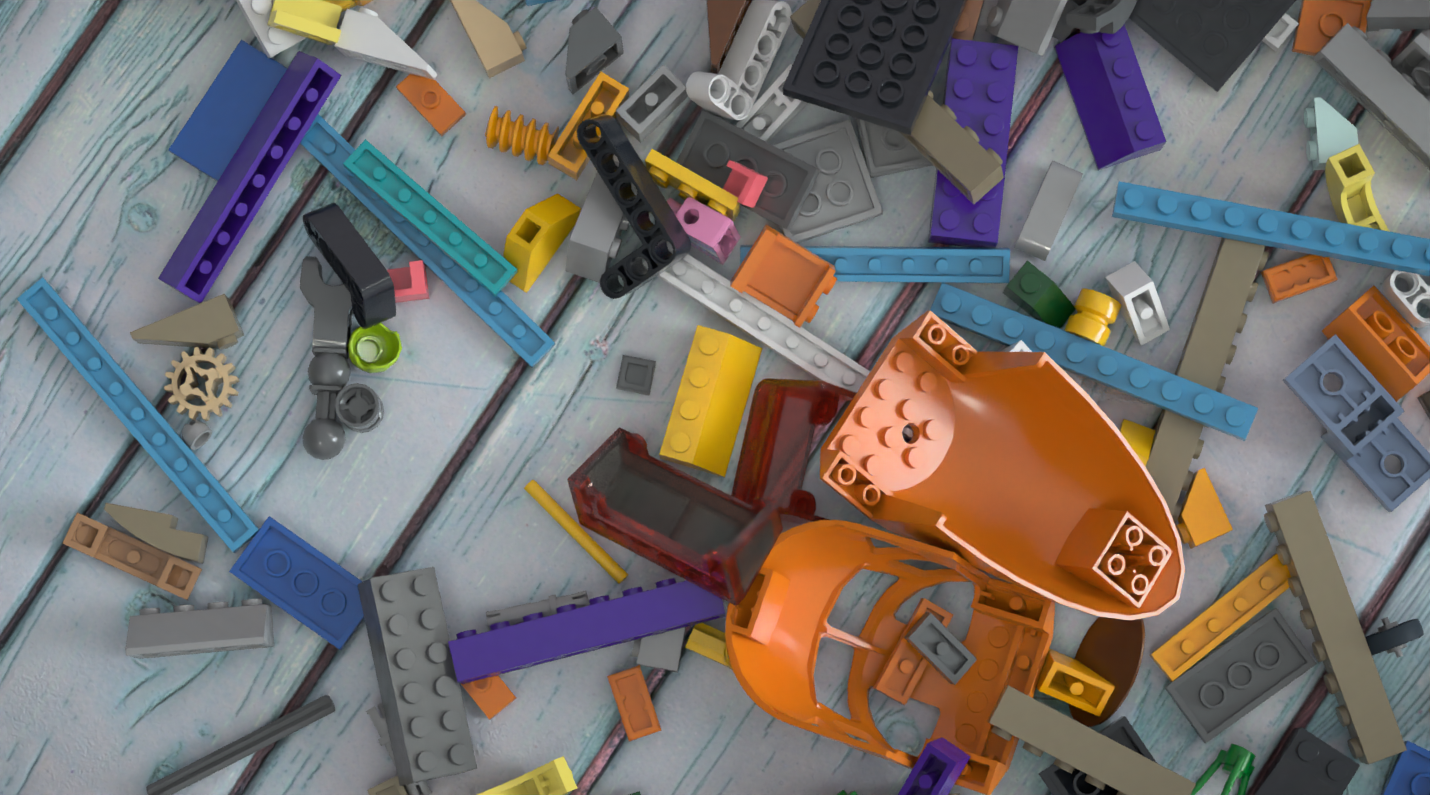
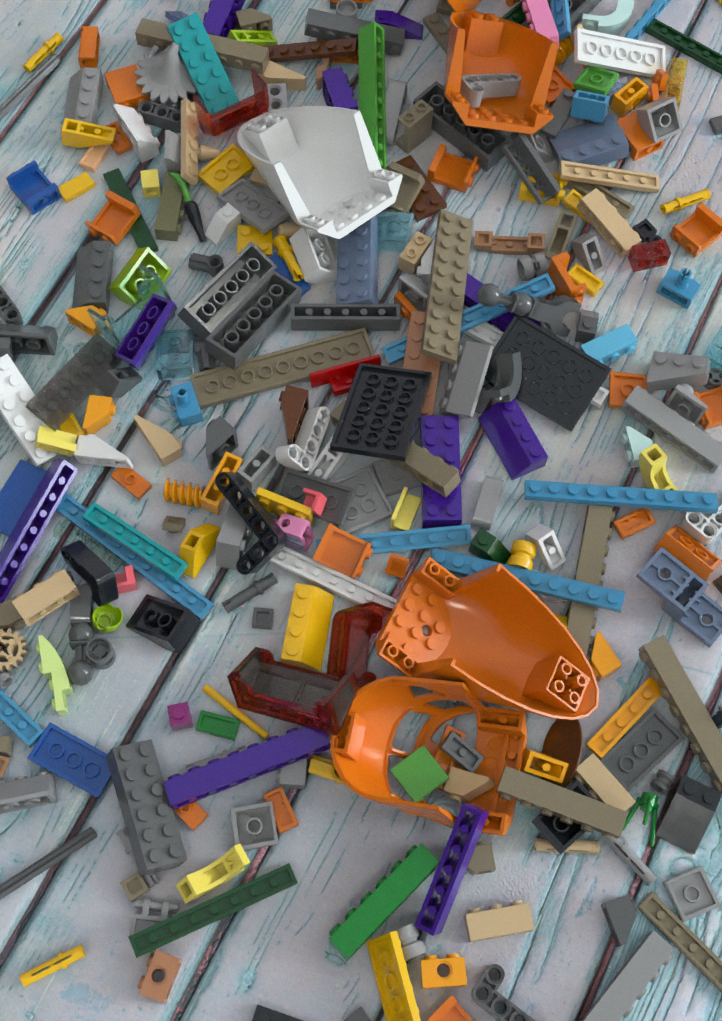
camera: 10 degrees left, 15 degrees down
none -> tan brick [12,569,80,627]
none -> yellowish green slope [36,635,74,716]
none -> black slope [126,594,200,654]
none -> dark tan plate [162,516,186,533]
none -> magenta brick [167,702,193,731]
none -> green tile [195,710,241,741]
none -> dark grey pin [222,572,278,614]
none -> light grey slope [230,801,279,852]
none -> orange plate [385,553,410,579]
none -> light yellow panel [390,487,422,531]
none -> bright green tile [390,745,449,803]
none -> tan slope [444,767,495,802]
none -> tan brick [573,753,636,811]
none -> dark grey wheel [650,769,676,795]

